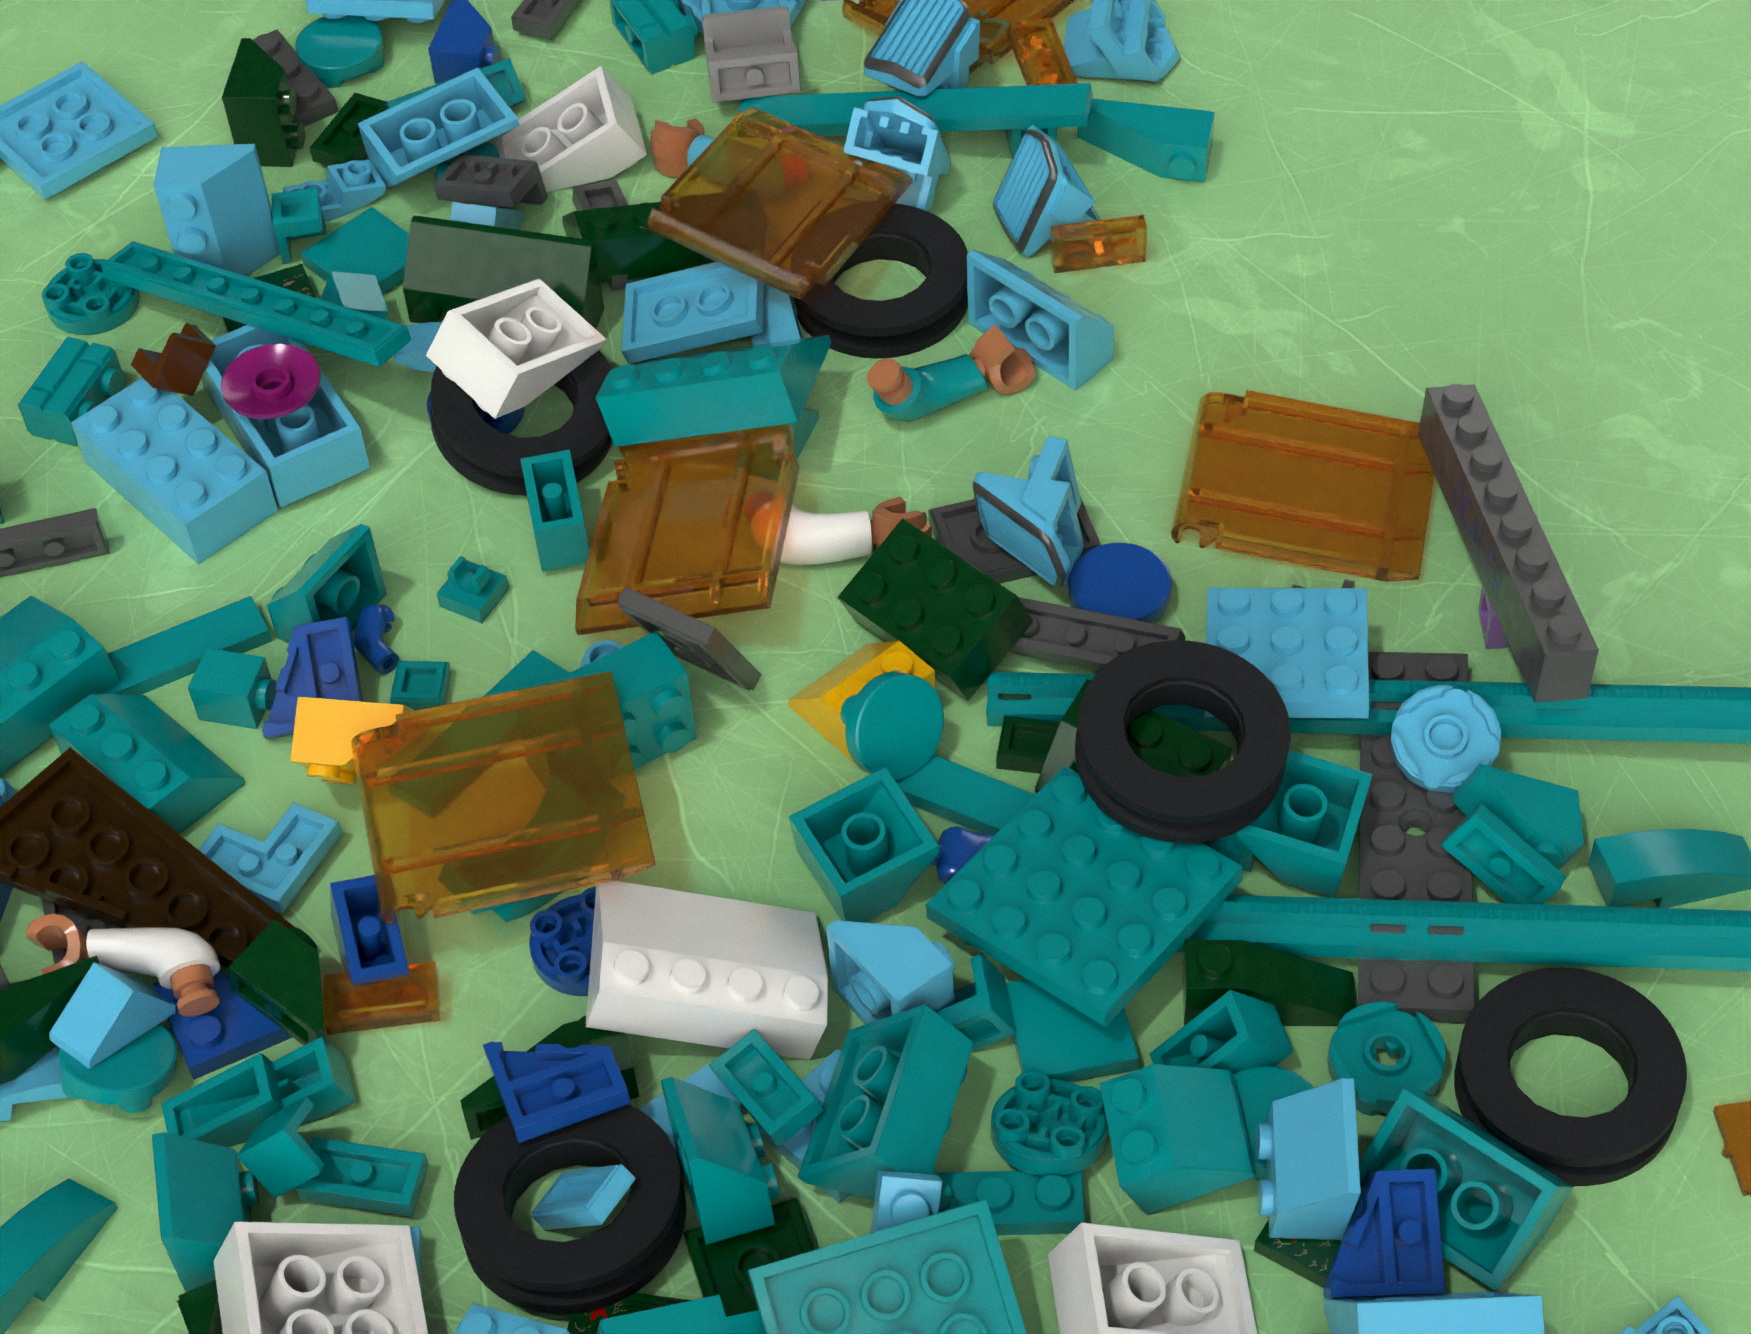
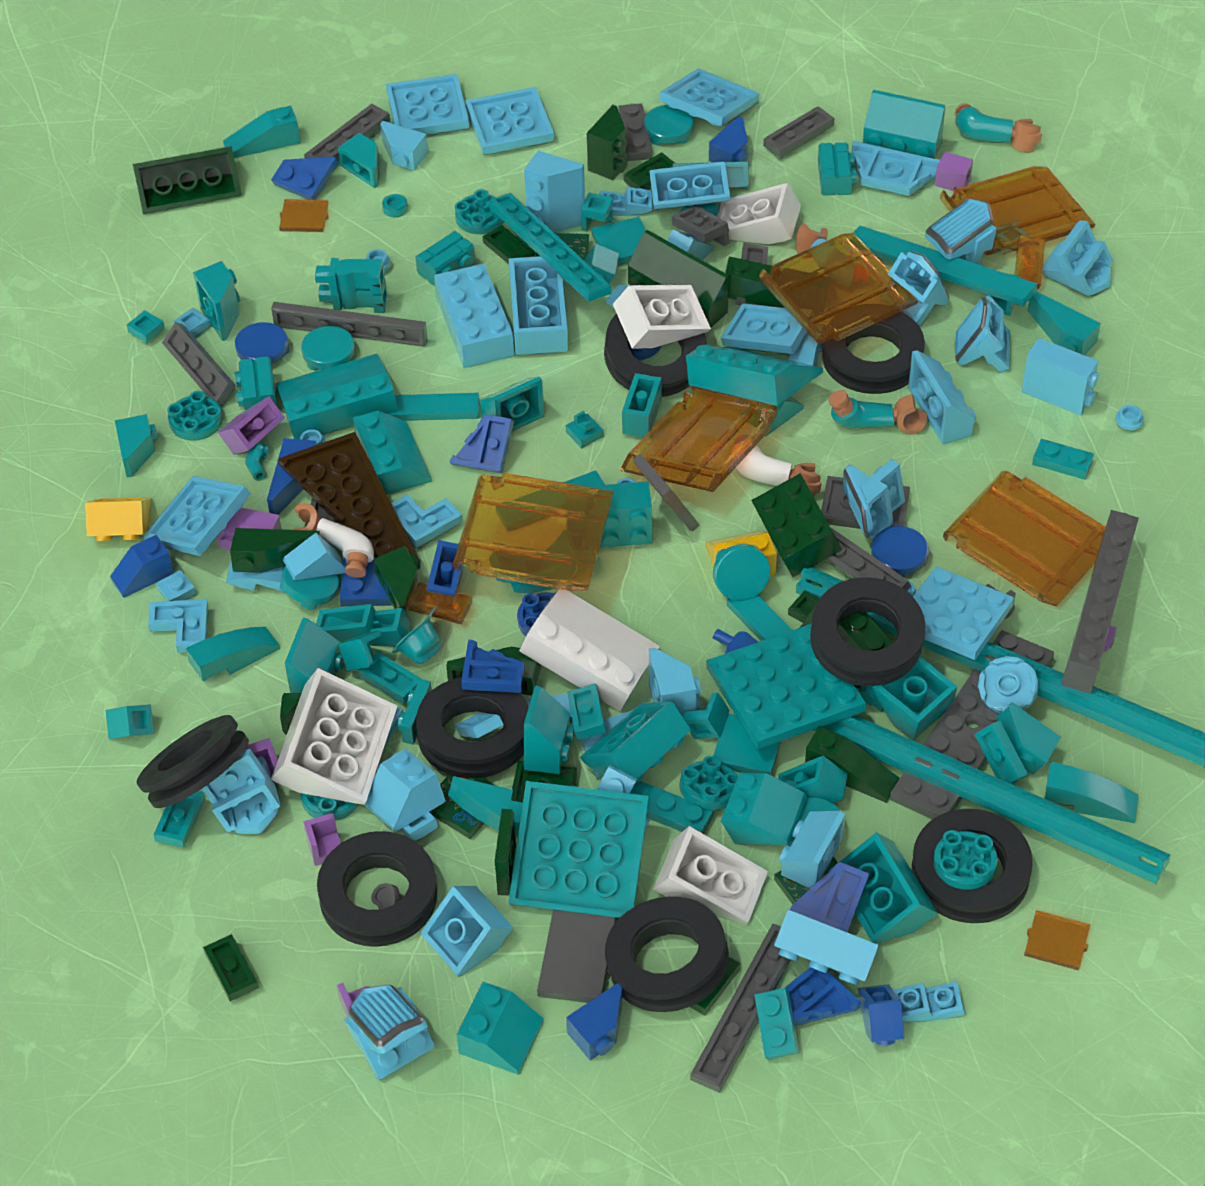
camera: 25 degrees right, 0 degrees up
reddish brown panel [131,323,216,396] -> none
teal brick [188,648,277,729] -> none
magenta dish [221,344,321,419] -> none
yellow slope [290,697,430,785] -> none
blue arm [354,603,399,674] -> none
teal tile [390,661,451,714] -> none
light grey panel [702,6,801,102] -> none
teal slope [789,767,940,923] -> none
clear orange plate [1051,215,1147,273] -> none
teal plate [1327,1002,1446,1116] -> none
none -> teal piece [392,606,441,664]
none -> teal plate [398,679,432,745]
none -> dark green tile [482,225,534,265]
none -> teal tile [933,830,997,890]
none -> medium azure brick [1022,338,1100,415]
none -> teal plate [1032,439,1094,480]
none -> medium azure plate [1116,405,1144,430]

